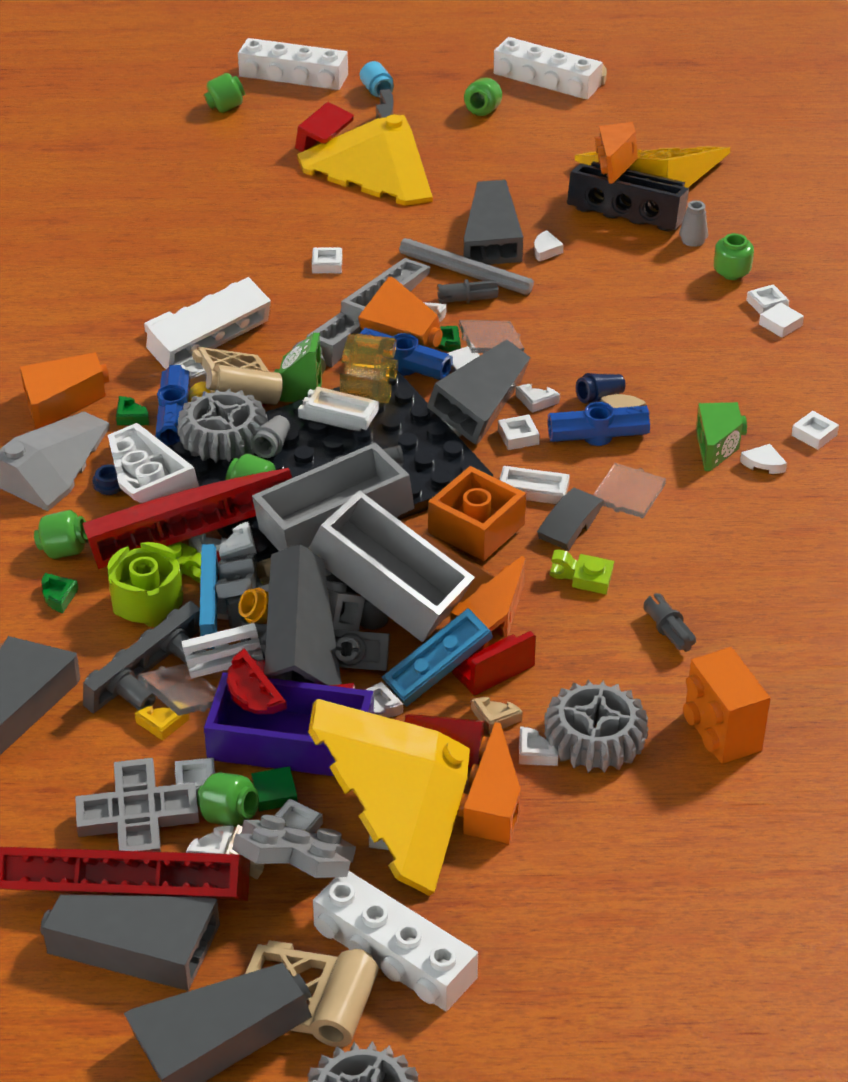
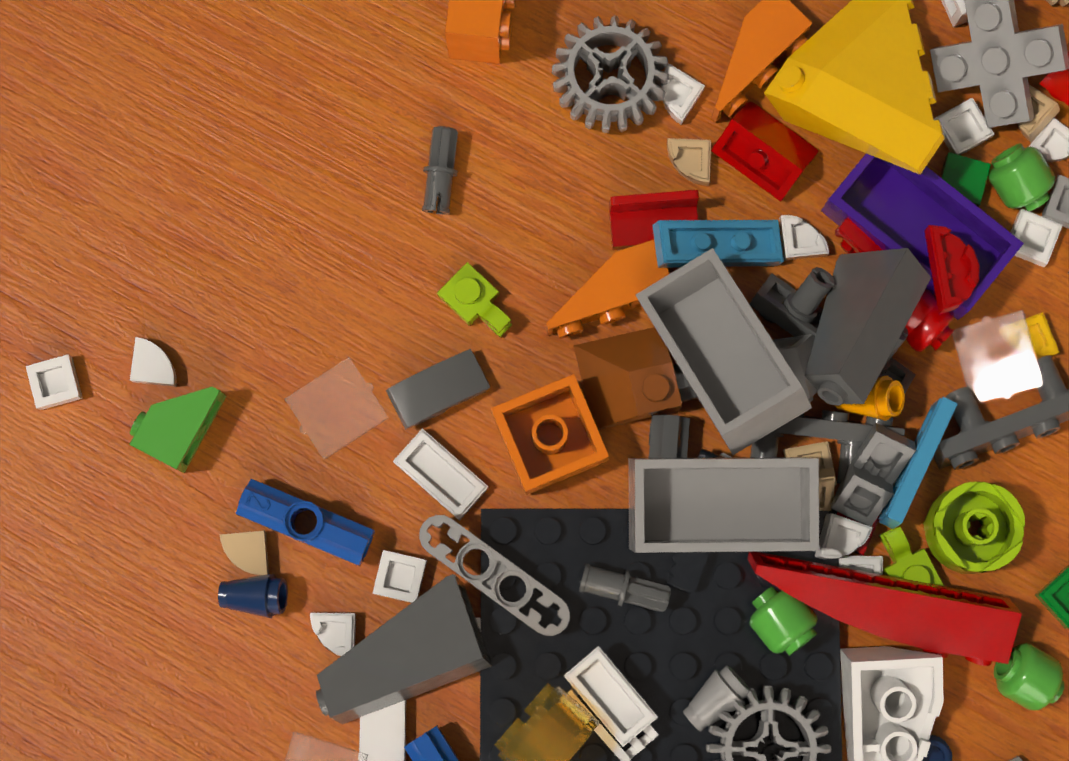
camera: 150 degrees left, 40 degrees up
white tile [181,623,264,679] -> none
none -> light grey beam [419,515,570,636]

